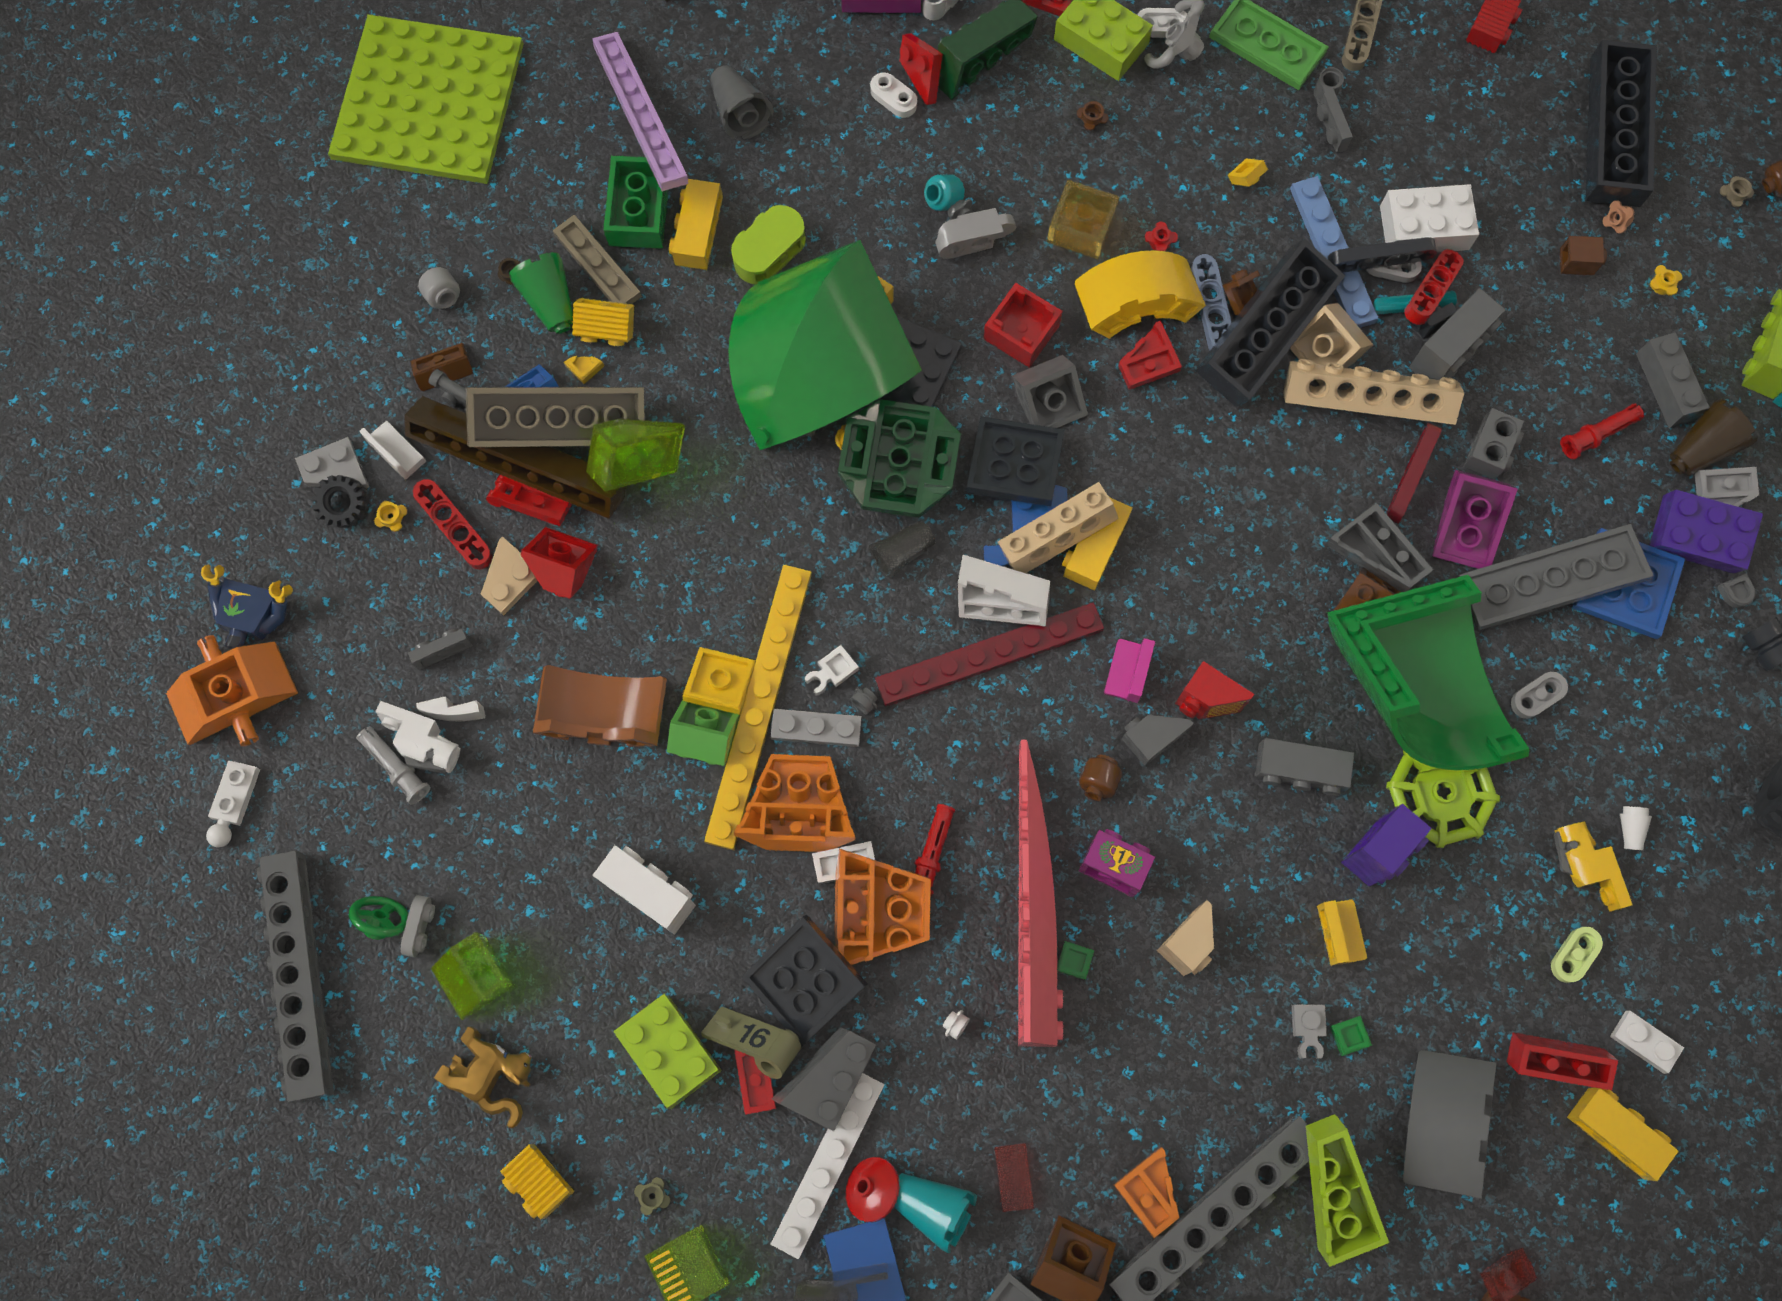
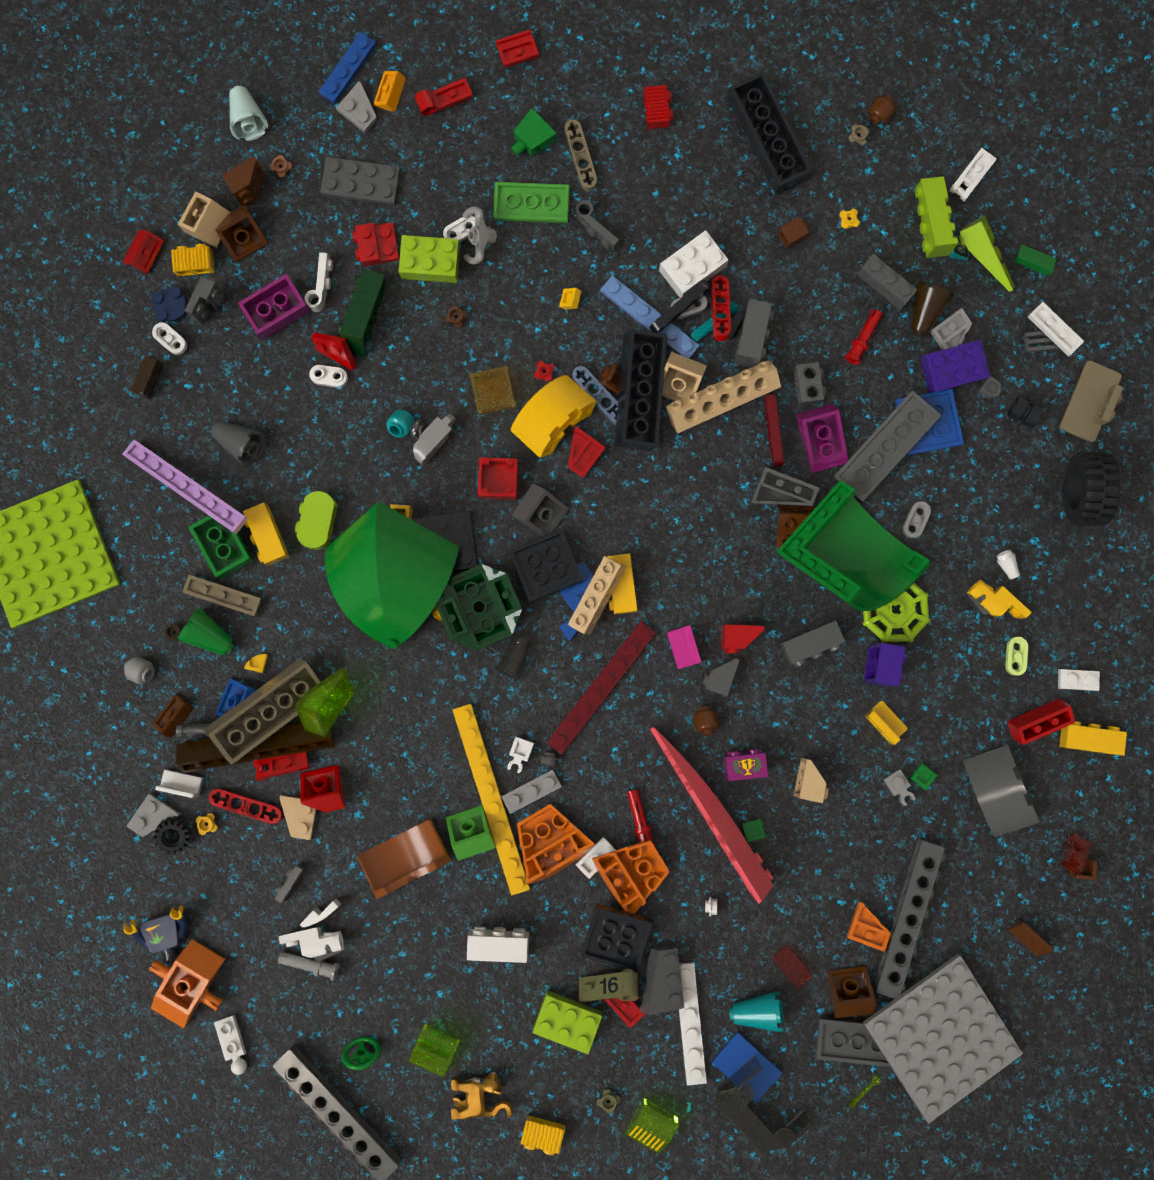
camera: 30 degrees left, 10 degrees up
light grey plate [401,895,435,957] -> none
yellow brick [572,298,634,346] -> none
yellow plate [683,647,756,715] -> none
red dish [846,1157,899,1223] -> none
white wedge [958,555,1050,626] -> none
lime wedge [1306,1114,1389,1267] -> none
nougat plate [1603,201,1634,233] -> none

